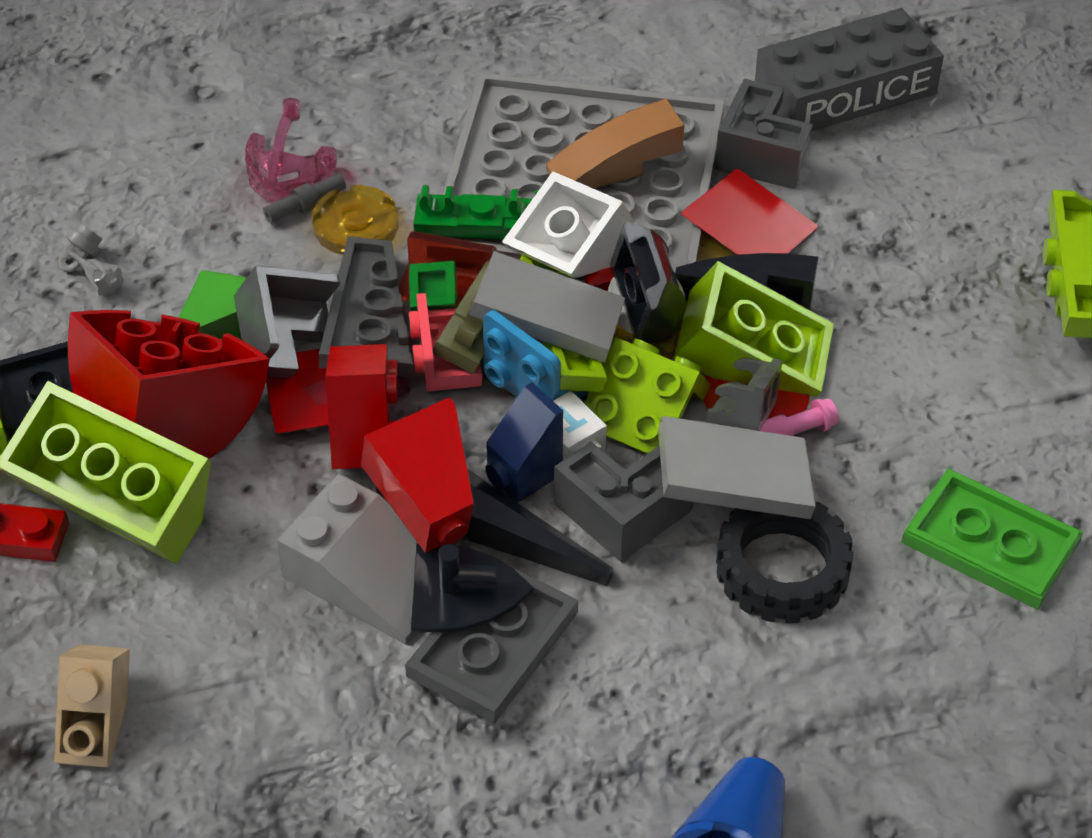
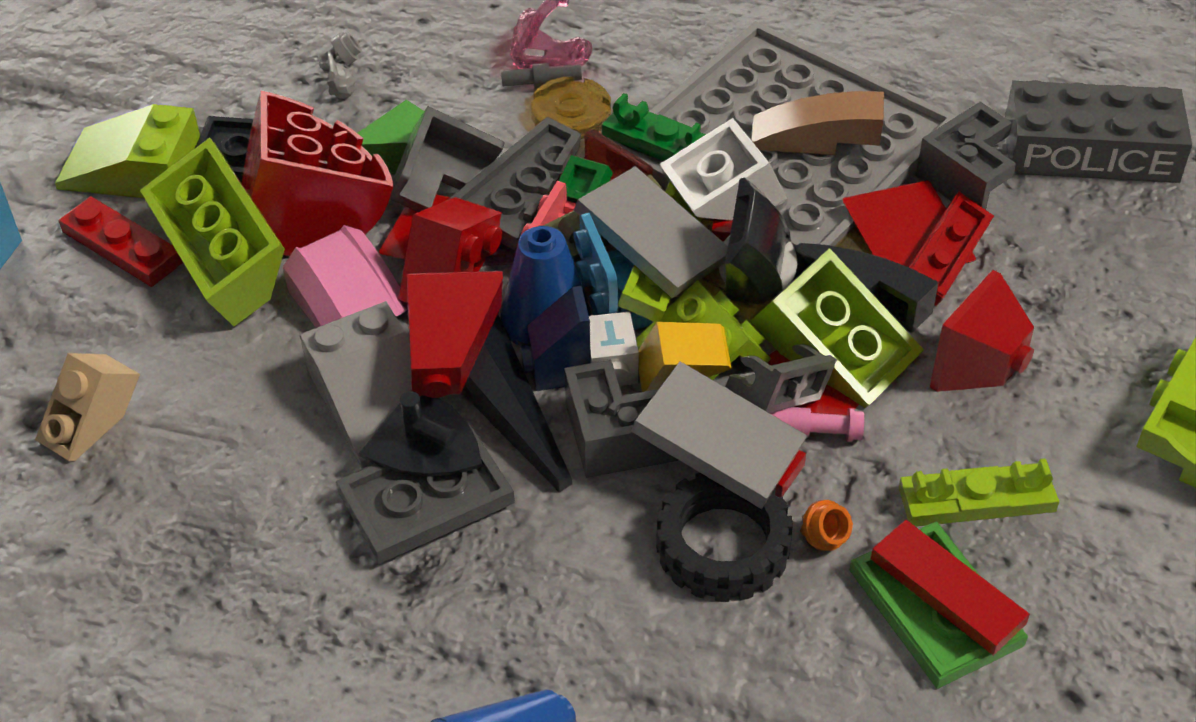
camera: 30 degrees right, 0 degrees up
none -> bright pink slope [283,225,408,328]
none -> blue cone [500,226,591,345]
none -> yellow slope [638,322,732,392]
none -> orange plate [800,500,853,551]
none -> red tile [870,520,1030,656]
none -> lime plate [898,458,1059,527]
none -> red tile [908,191,994,306]
none -> red slope [930,270,1034,392]

